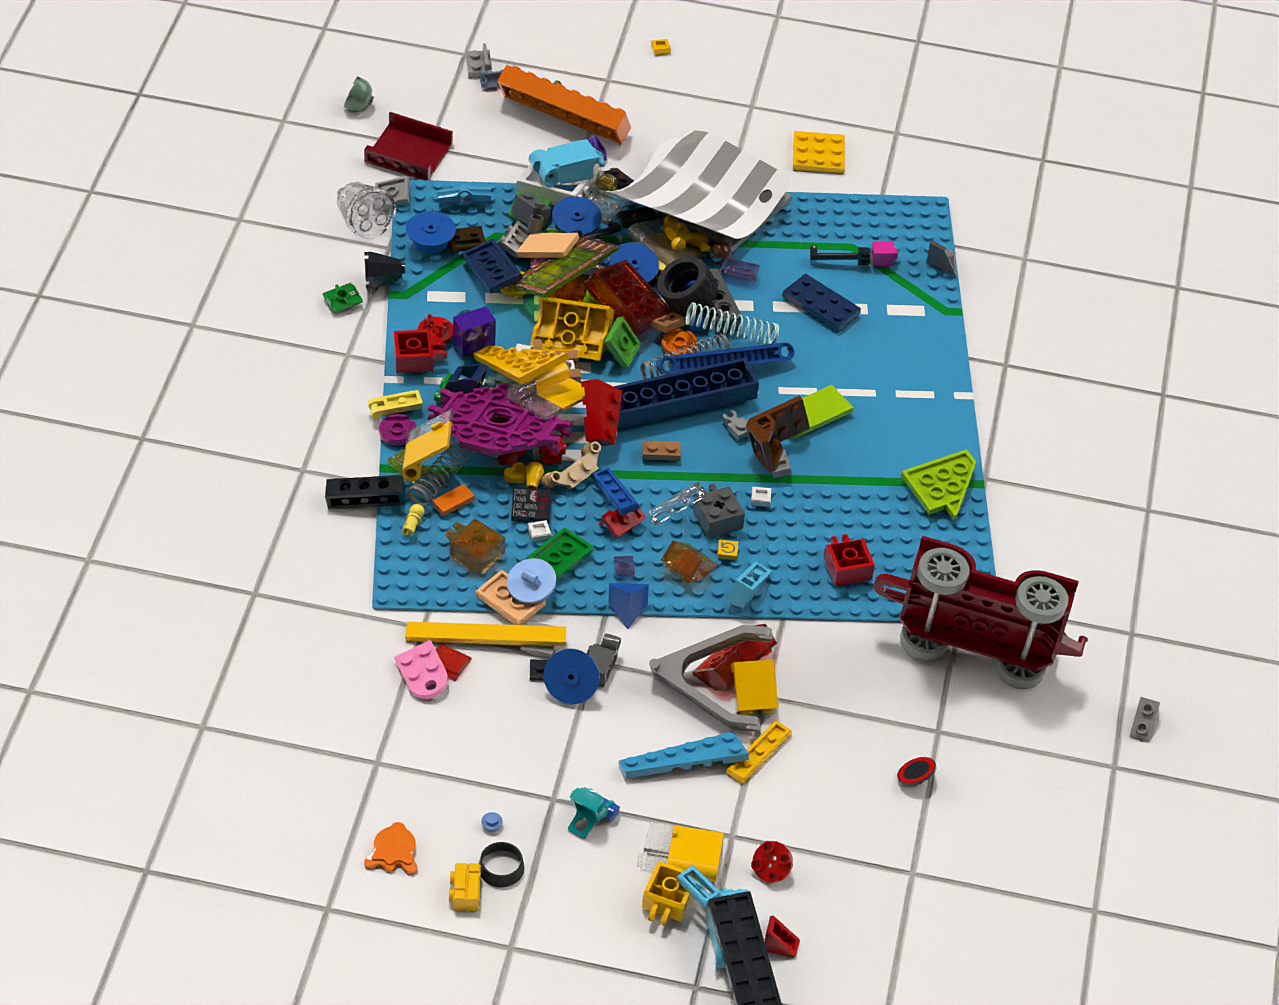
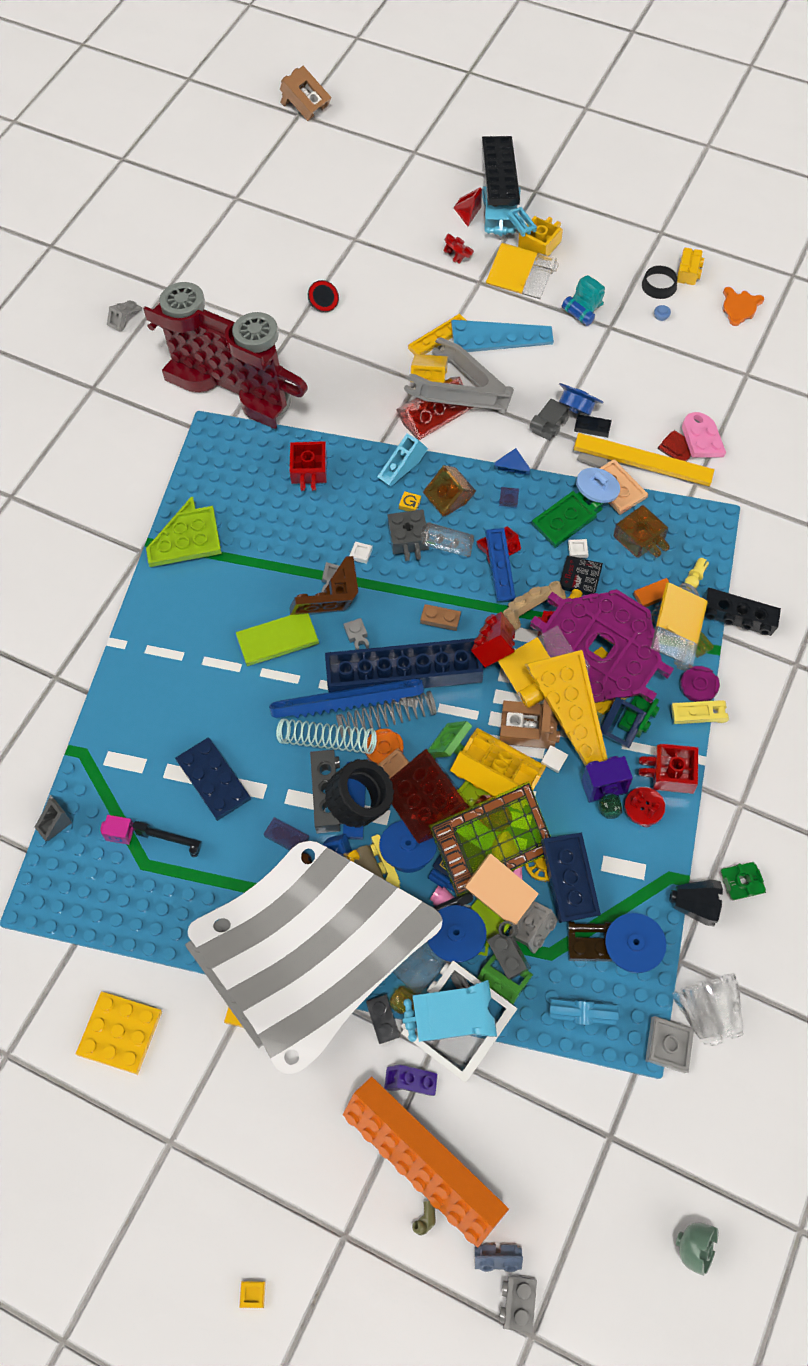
camera: 160 degrees left, 15 degrees up
dark red panel [364,112,453,180] -> none

